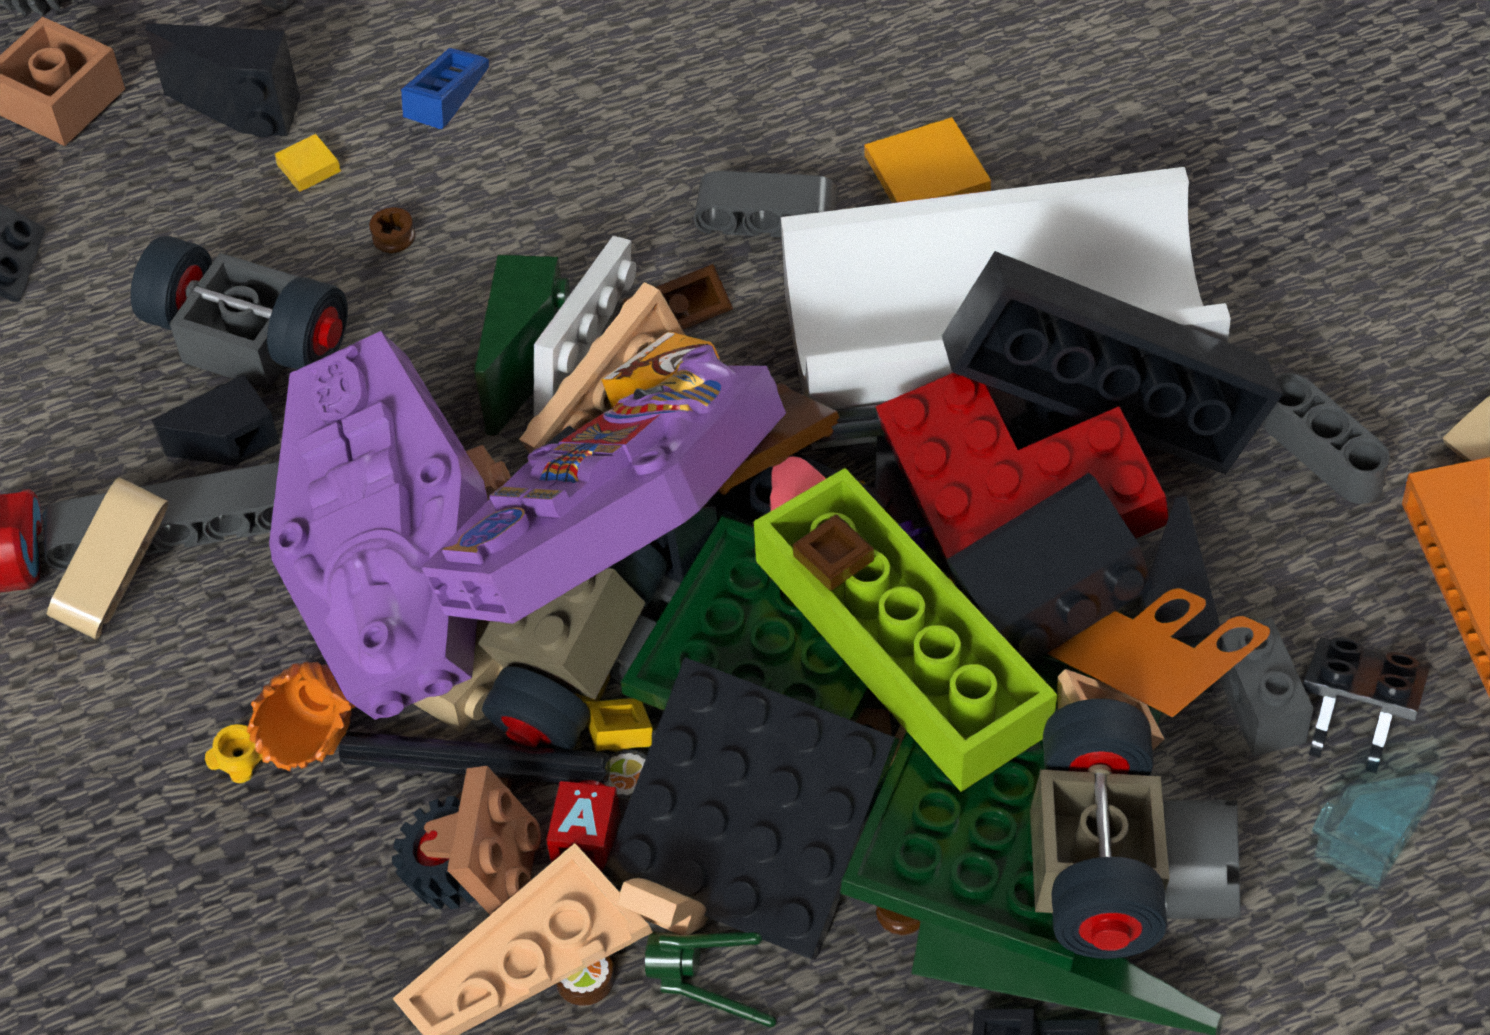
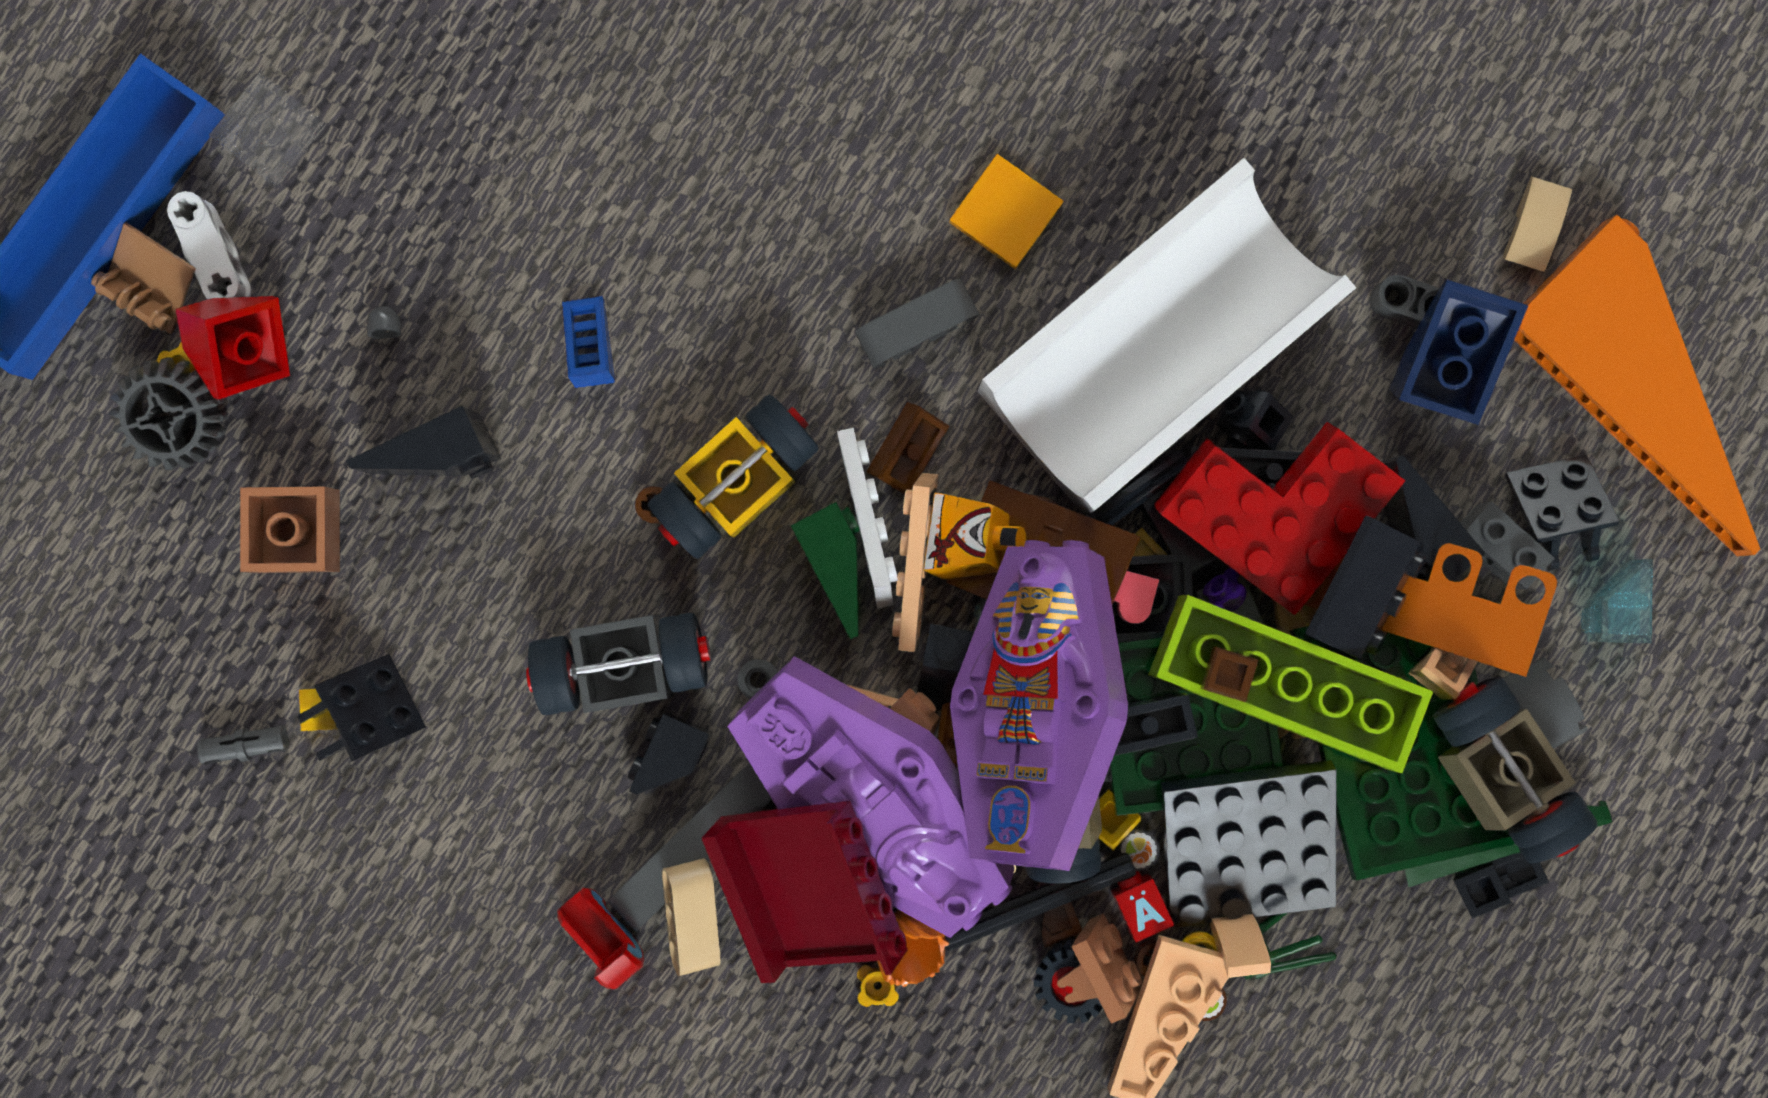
camera: 35 degrees left, 35 degrees up
yellow tile [274,134,341,192] -> none
black brick [942,251,1283,475] -> none
none -> brick [647,394,819,559]
none -> dark red panel [701,801,908,983]
none -> black brick [1114,692,1198,756]
none -> dark blue slope [1389,278,1528,425]

